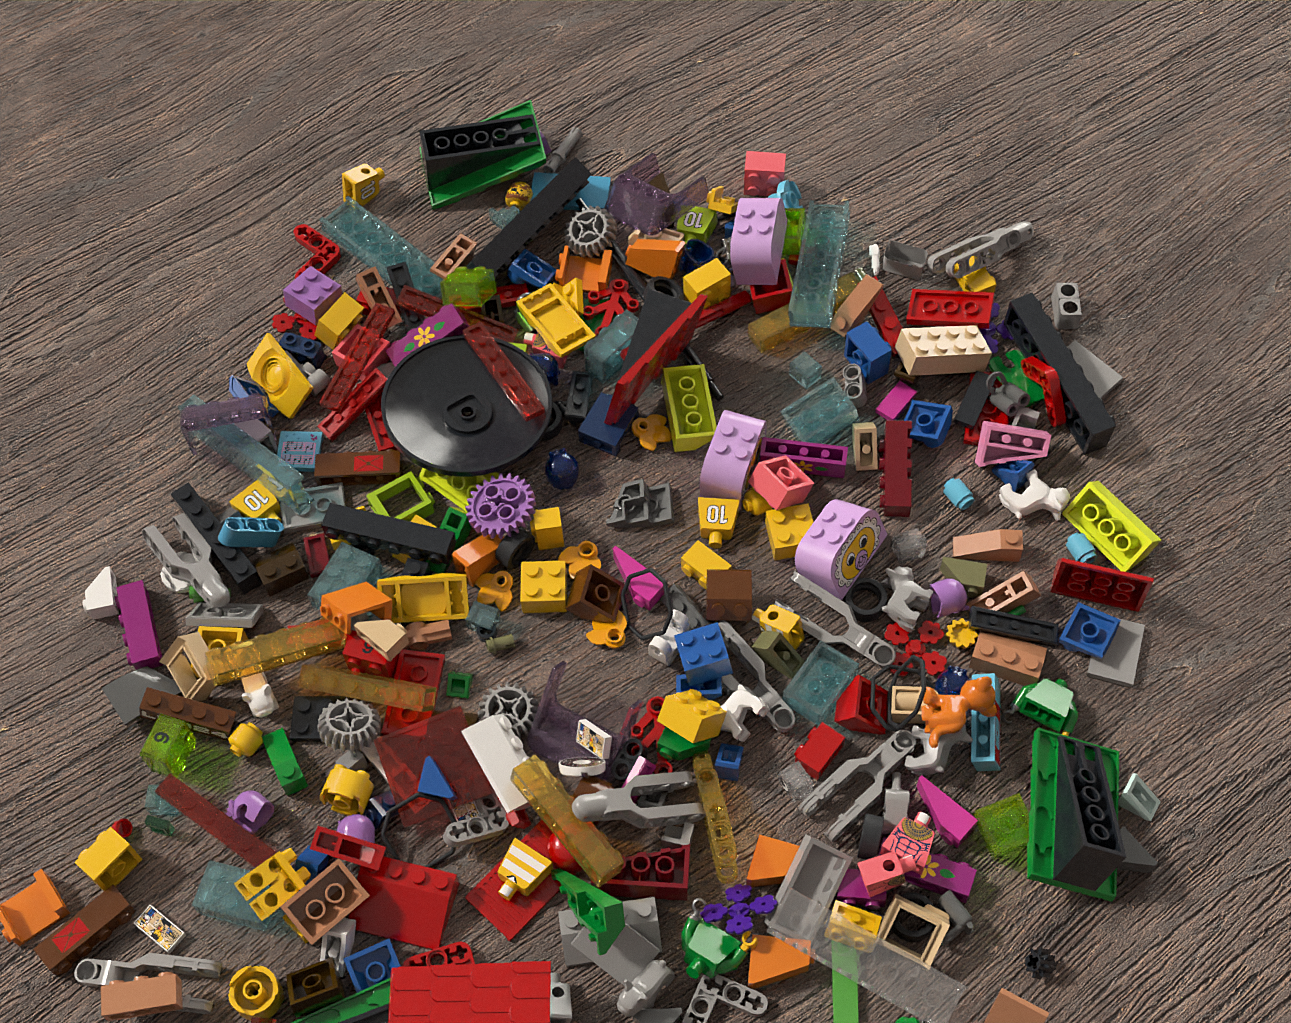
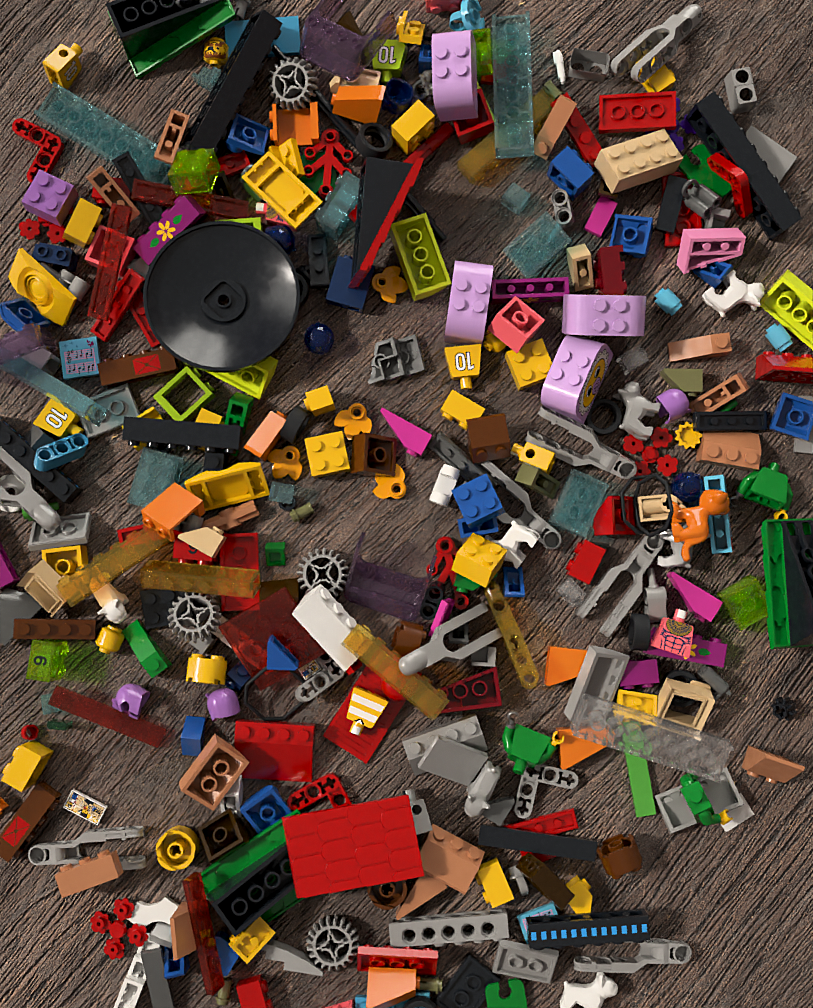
camera: 10 degrees left, 25 degrees up
clear light blue brick [192,860,272,931] -> none
yellow hips [234,848,311,921] -> none
dark brown slope [253,543,309,597] -> none
dark red tile [303,533,333,578] -> none
red slope [310,826,386,871] -> none
clear red plate [463,322,545,422] -> none
medium lavender gear [465,473,537,539] -> none
green wedge [551,868,625,956] -> none
white tile [559,757,605,777] -> none
tile [576,719,612,760] -> none
black piece [621,568,673,641] -> none
dark purple plant [700,884,778,935] -> none
coral torso [857,852,917,897] -> none
none -> lavender brick [562,294,646,336]

